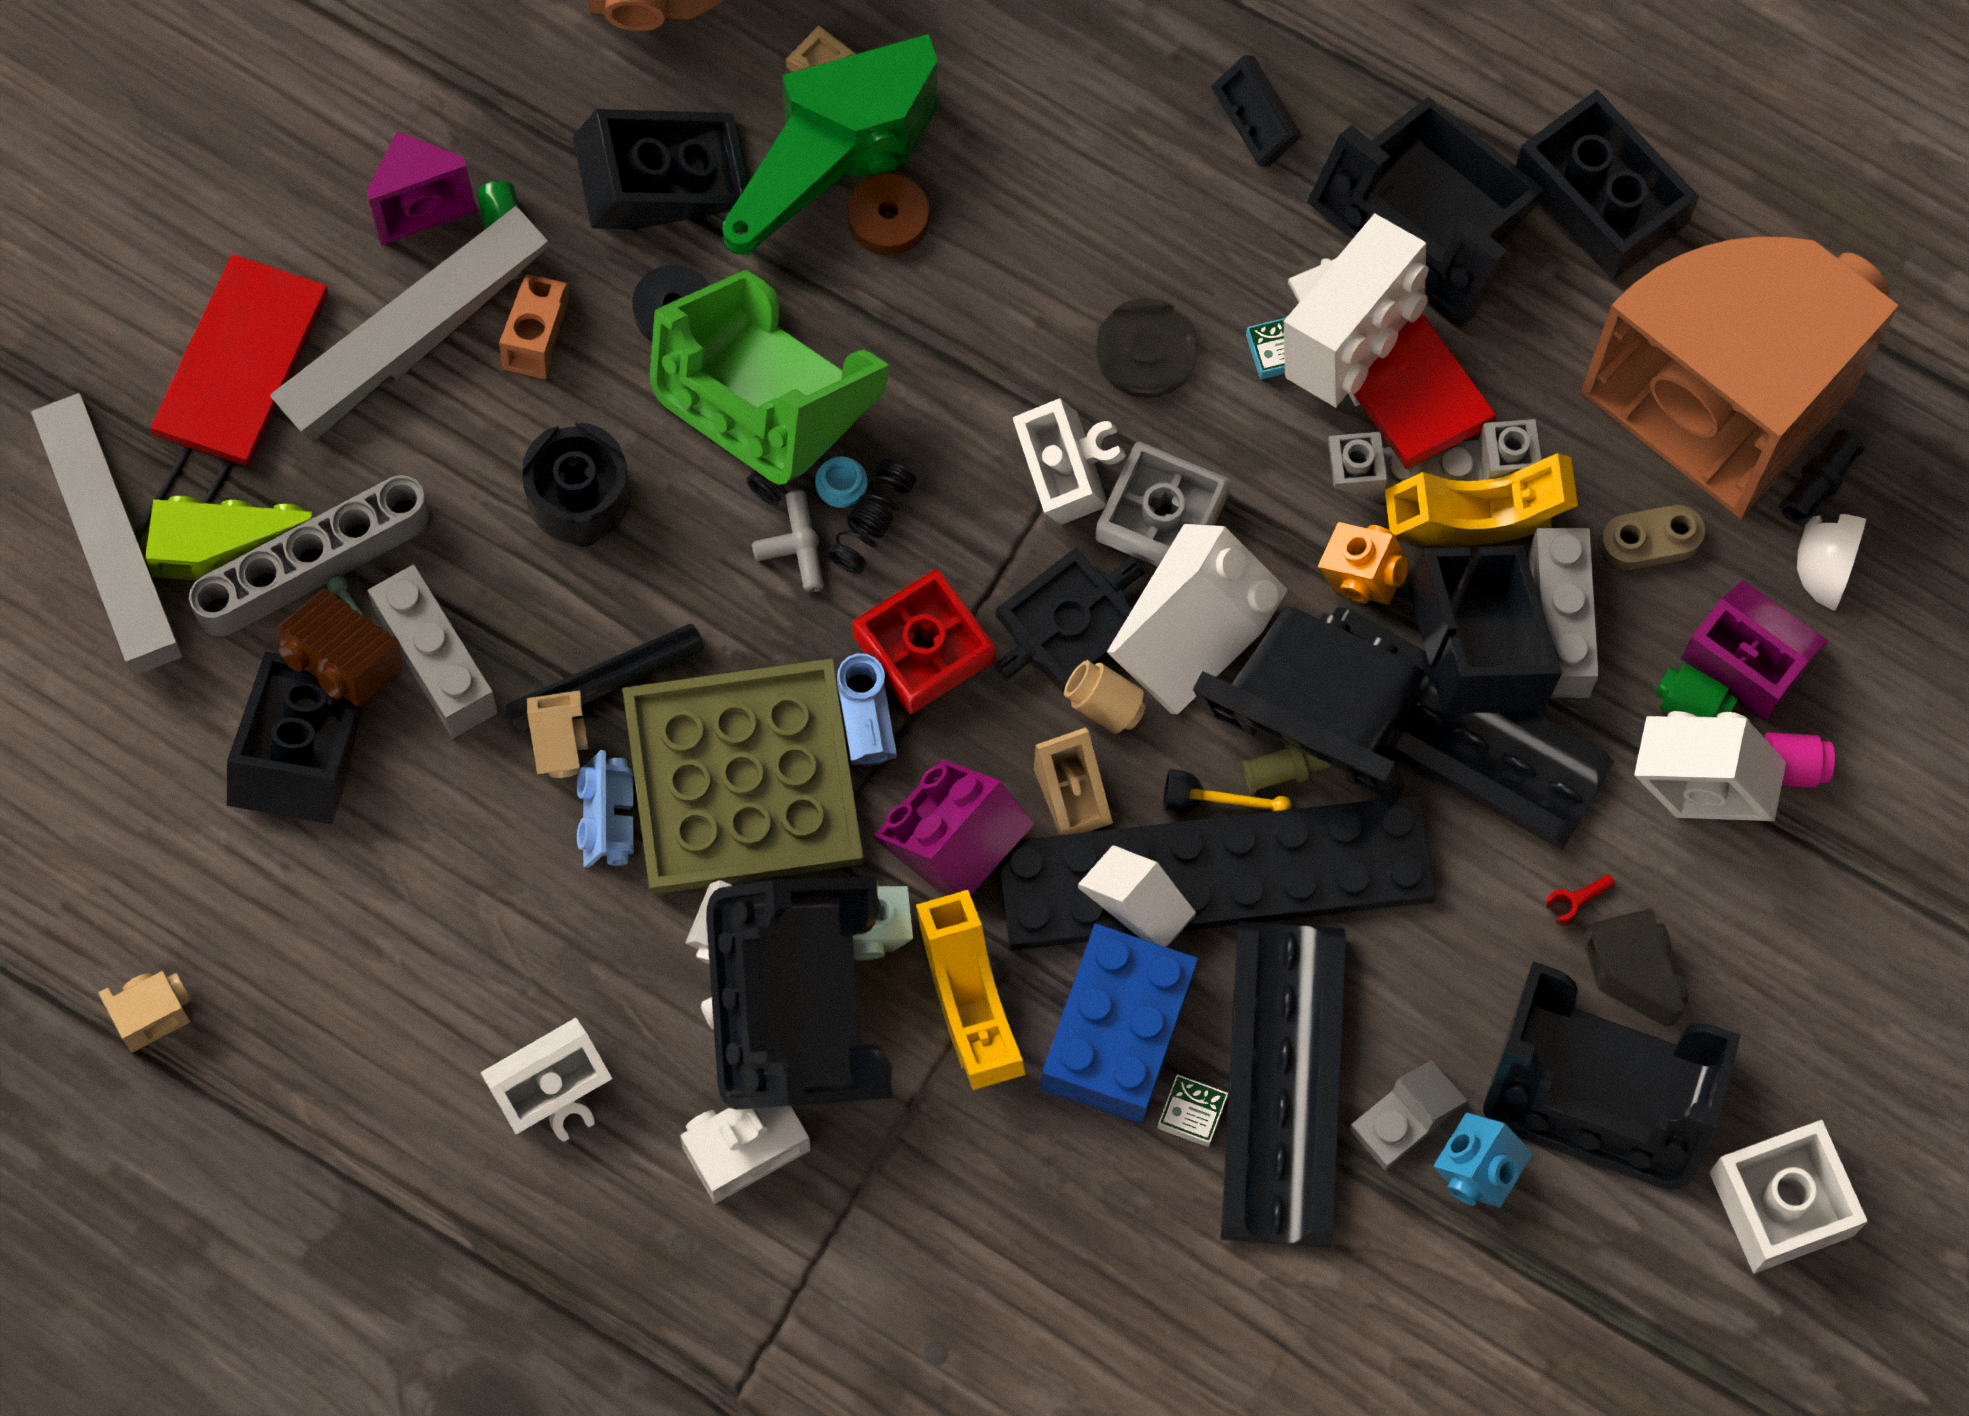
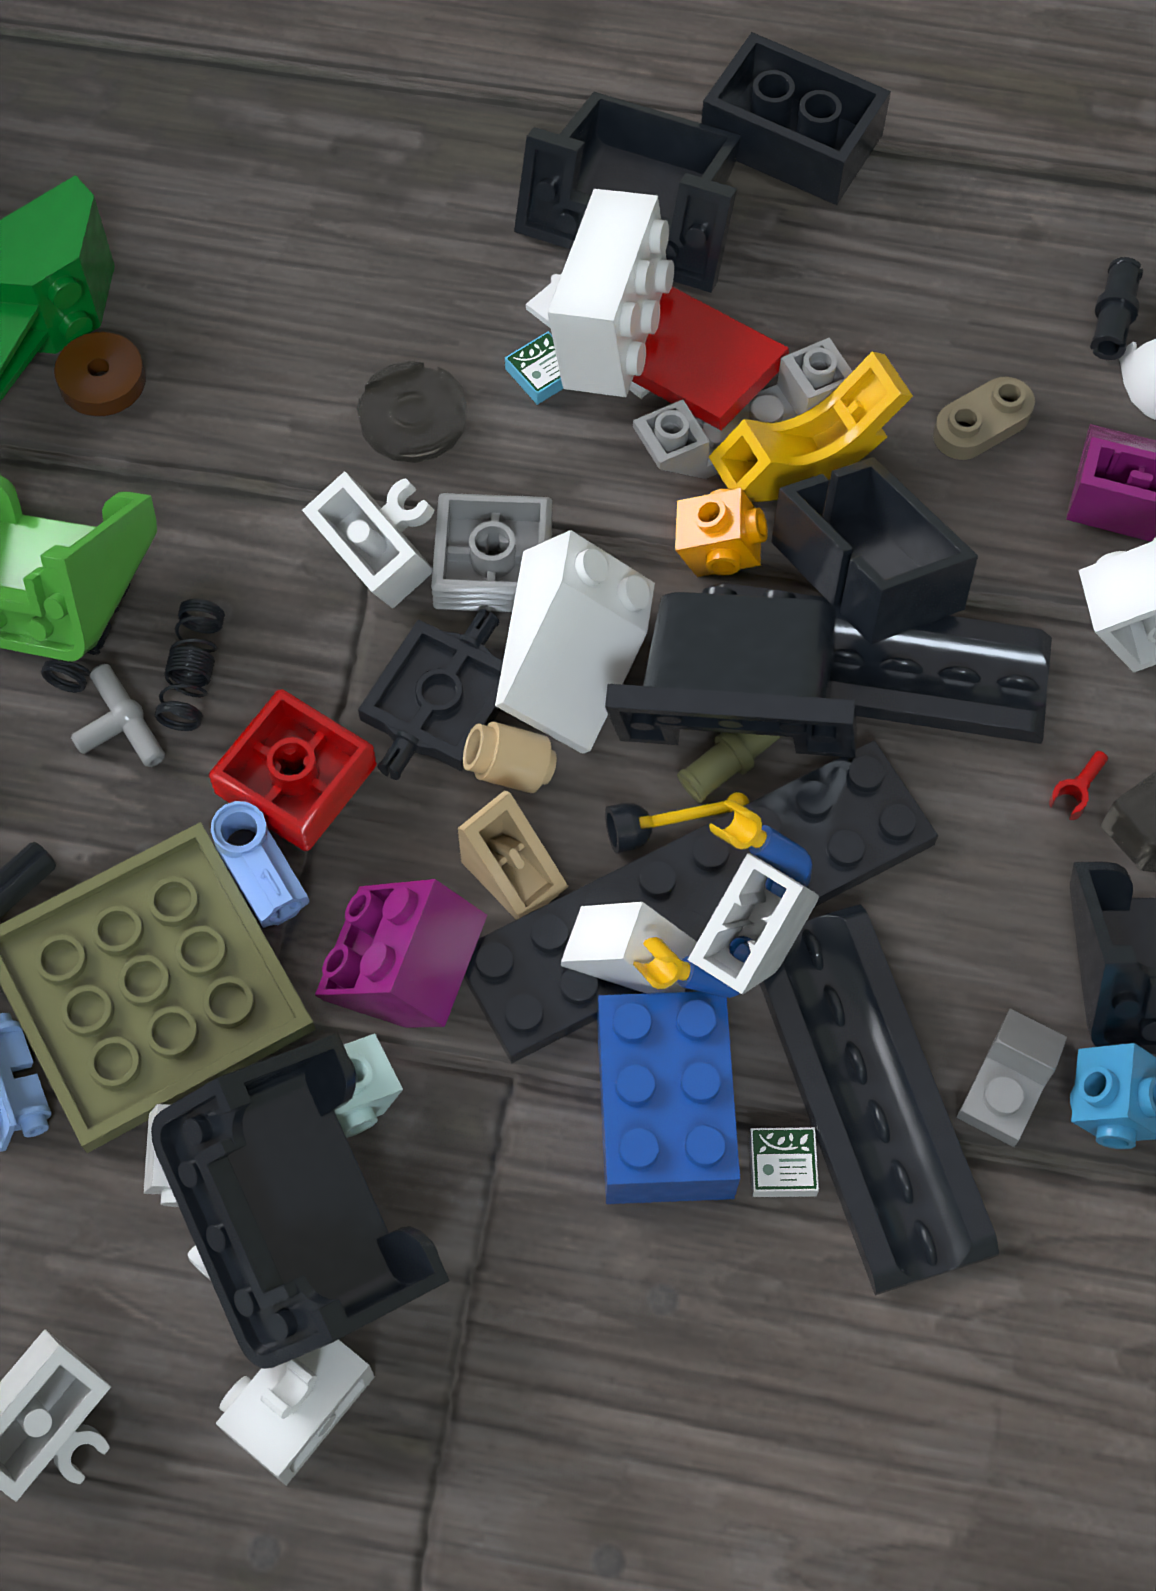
camera: 20 degrees left, 5 degrees down
medium azure plate [815,456,867,508] -> none
yellow arch [916,890,1025,1090] -> none
black plate [1211,55,1303,167] -> none
light grey brick [1528,528,1598,698] -> none
nougat brick [1580,237,1899,519] -> none
green brick [1654,662,1738,718] -> none
none -> torso [633,800,819,998]

